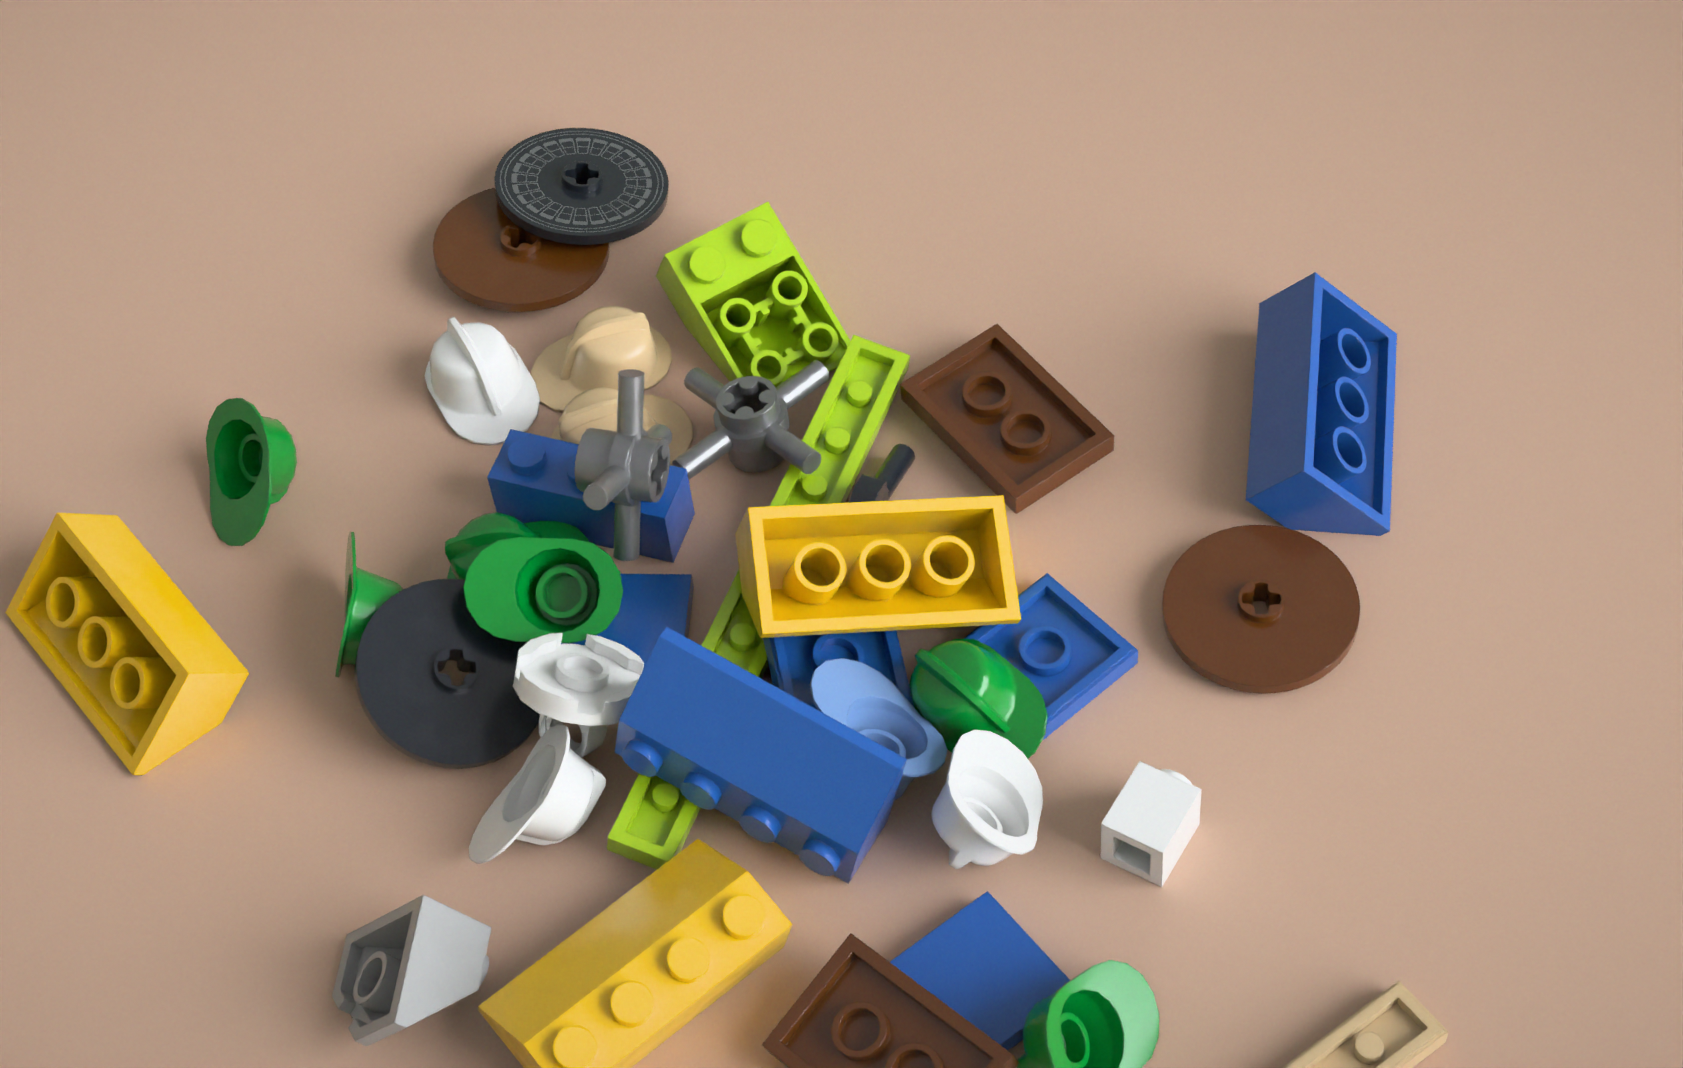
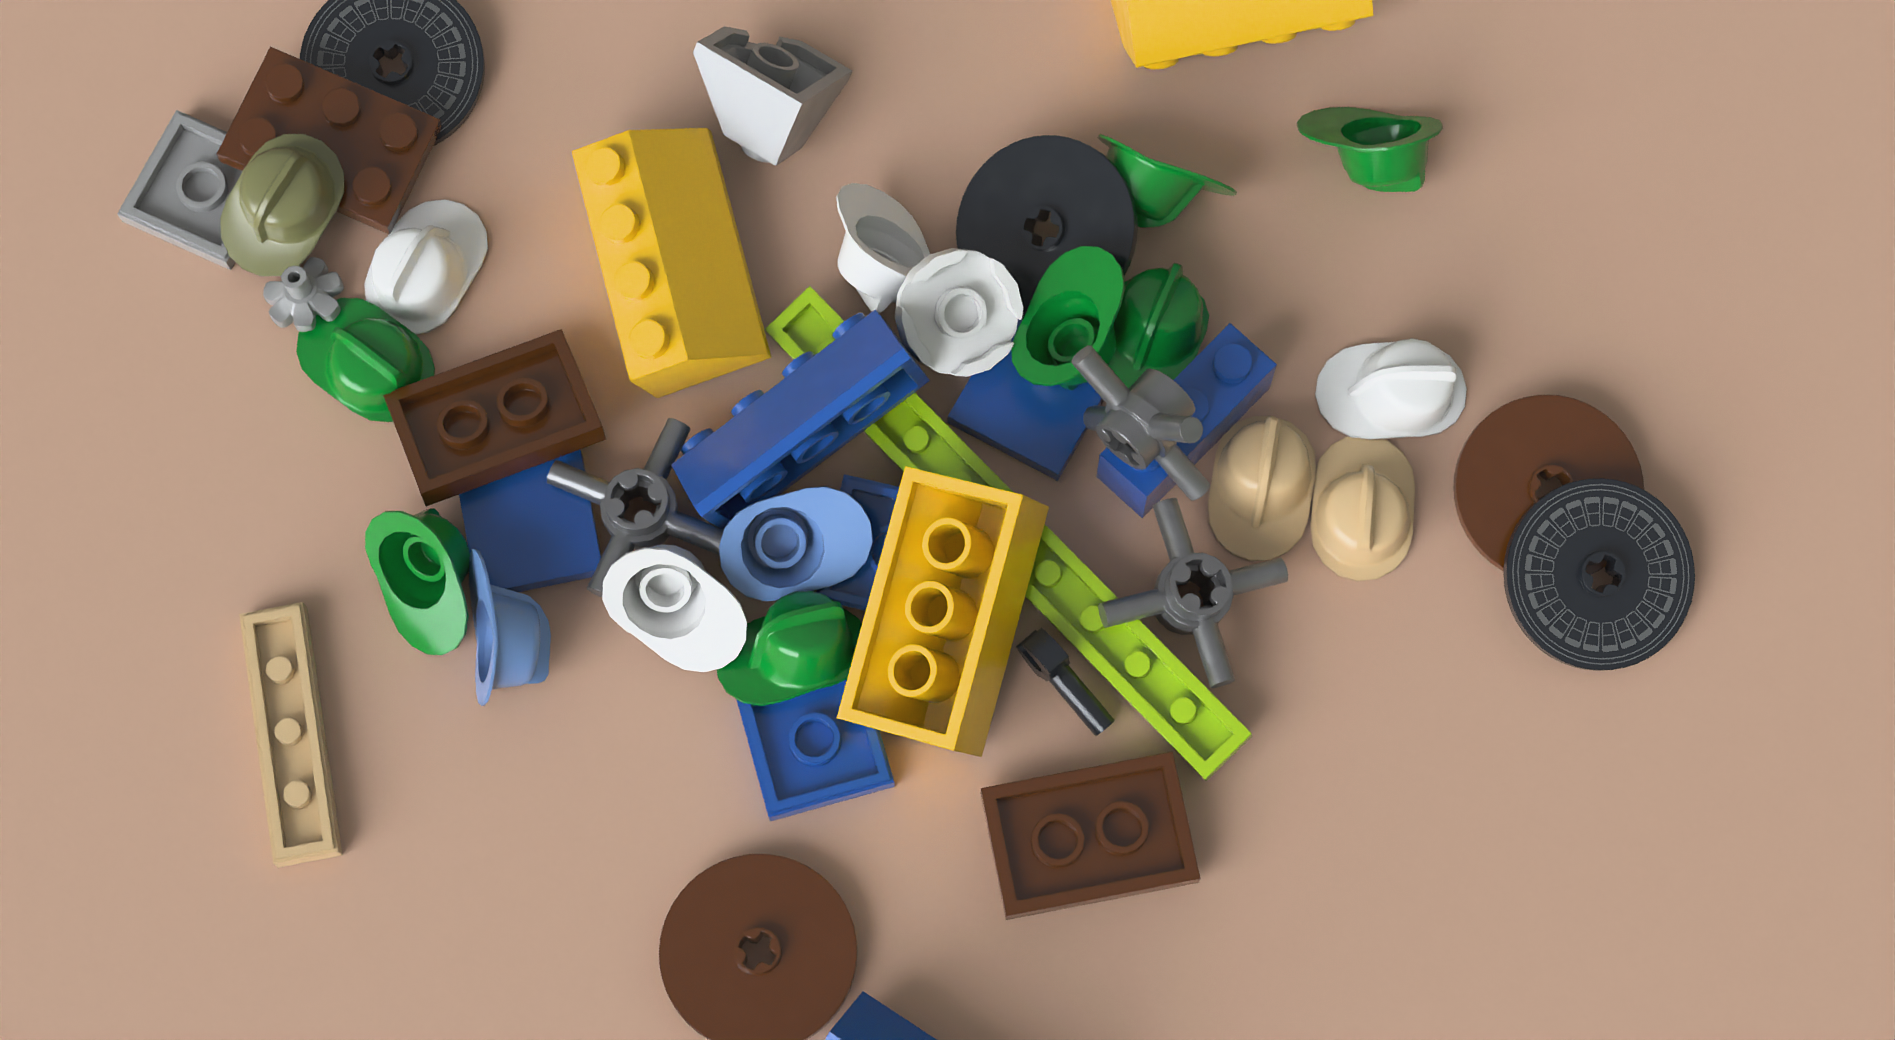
camera: 110 degrees right, 20 degrees up
lime slope [656,202,850,387] -> none
white brick [1101,761,1201,887] -> none
none -> medium blue piece [469,549,551,706]
none -> flat silver bar [547,418,724,597]

